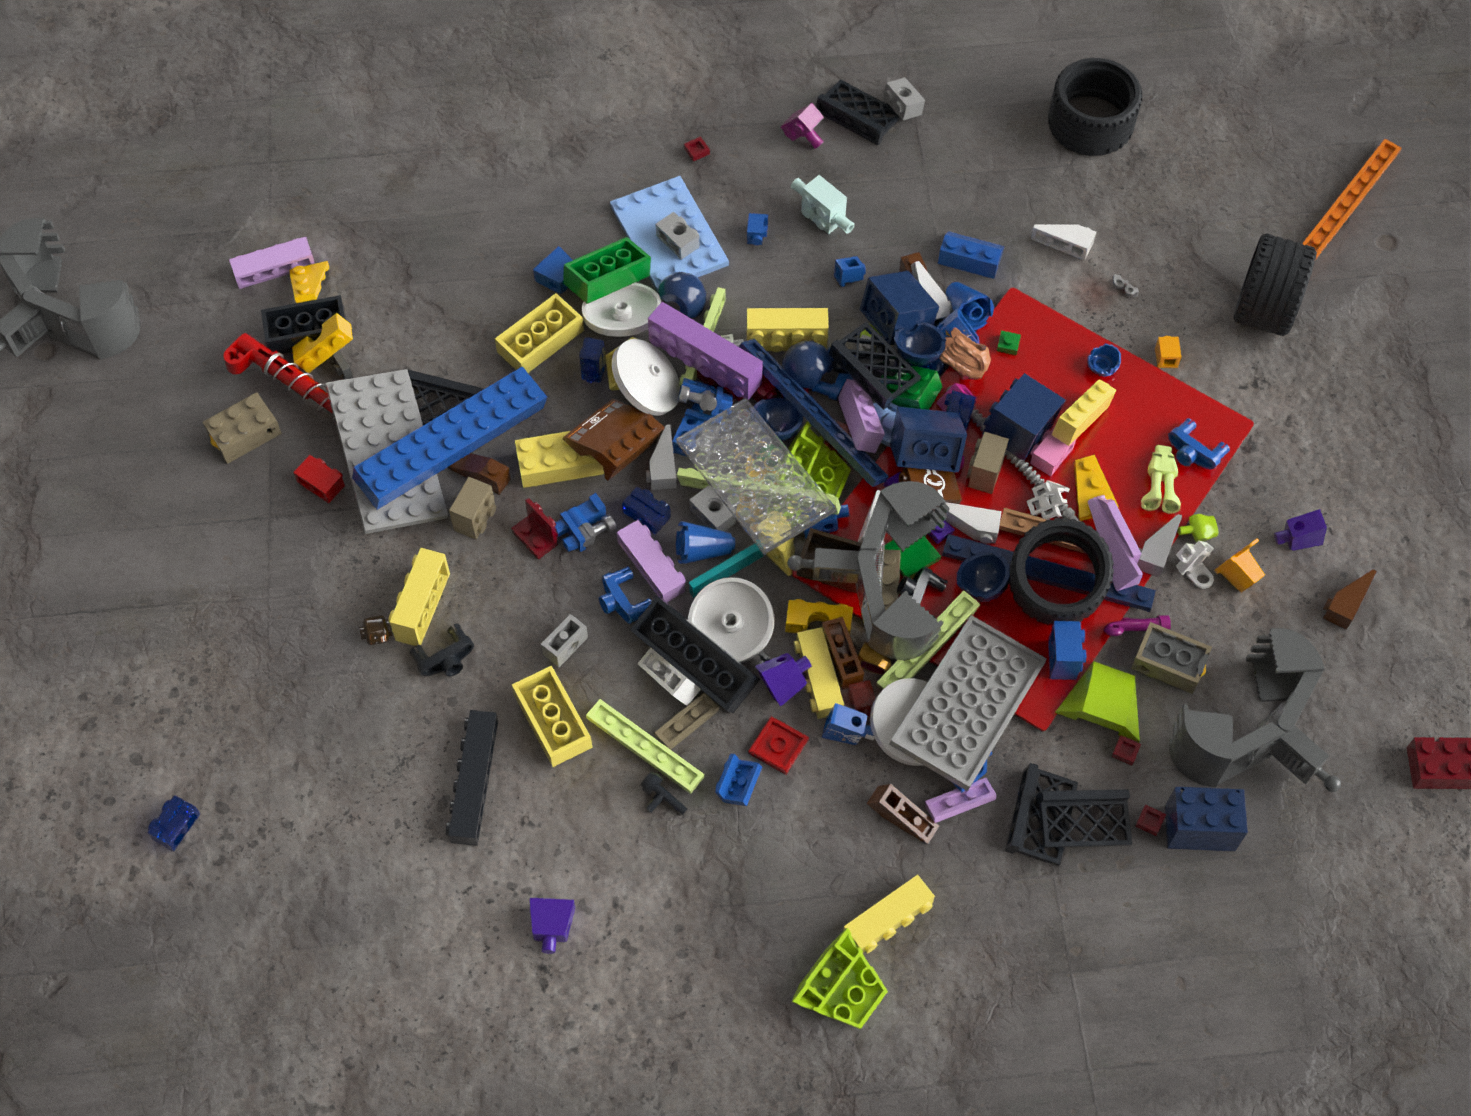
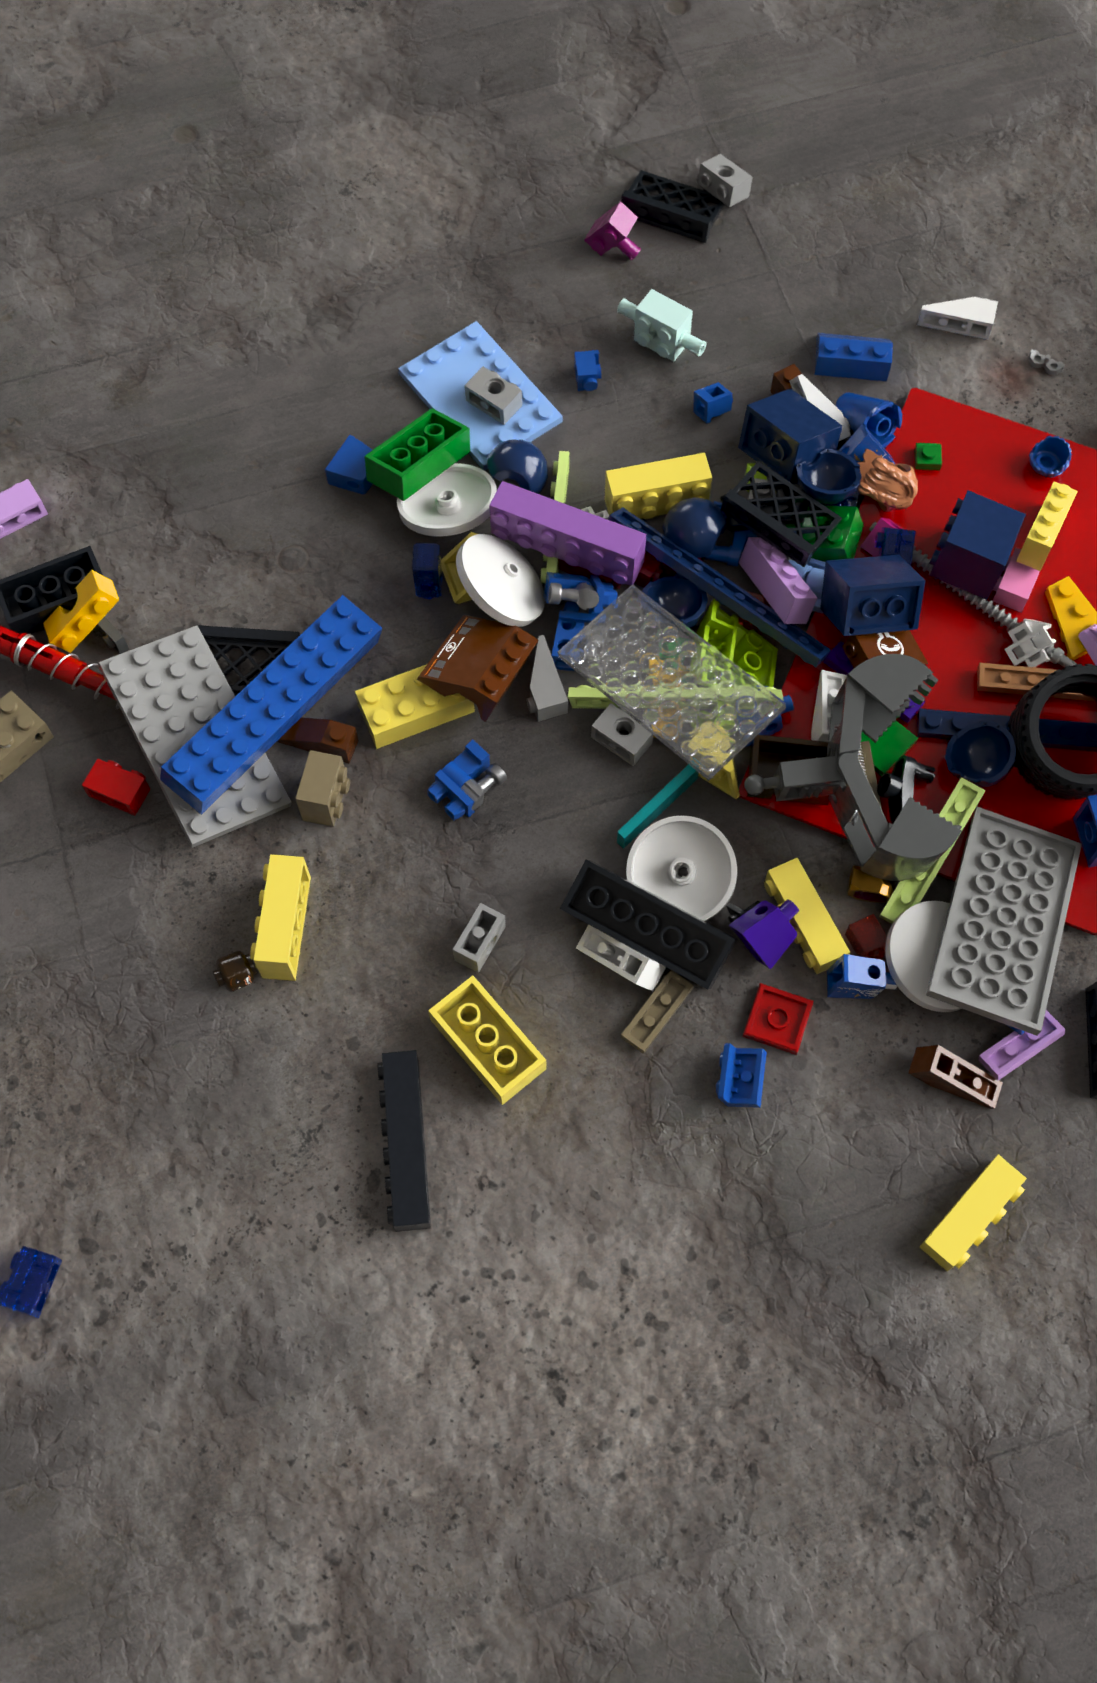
camera: 10 degrees left, 5 degrees up
yellow wing [289,261,329,303] -> none
black connector [409,623,474,677] -> none
light yellow brick [495,293,584,373] -> none
dark red bracket [511,498,558,560] -> none
dark purple torso [530,898,575,954] -> none
yellowish green plate [586,699,704,794] -> none
blue connector [599,566,652,624] -> none
lavender brick [617,520,686,602] -> none
clear blue brick [622,487,671,534] -> none
black piece [640,772,688,815] -> none
blue cone [676,522,735,564] -> none
dark red plate [684,136,710,162] -> none
yellow arch [785,599,853,635] -> none
lime wedge [792,928,888,1029] -> none
reddish brown slope [822,616,864,690] -> none
white slope [945,502,1001,544] -> none
dark tan brick [966,432,1009,494] -> none
black tyre [1048,58,1143,156] -> none

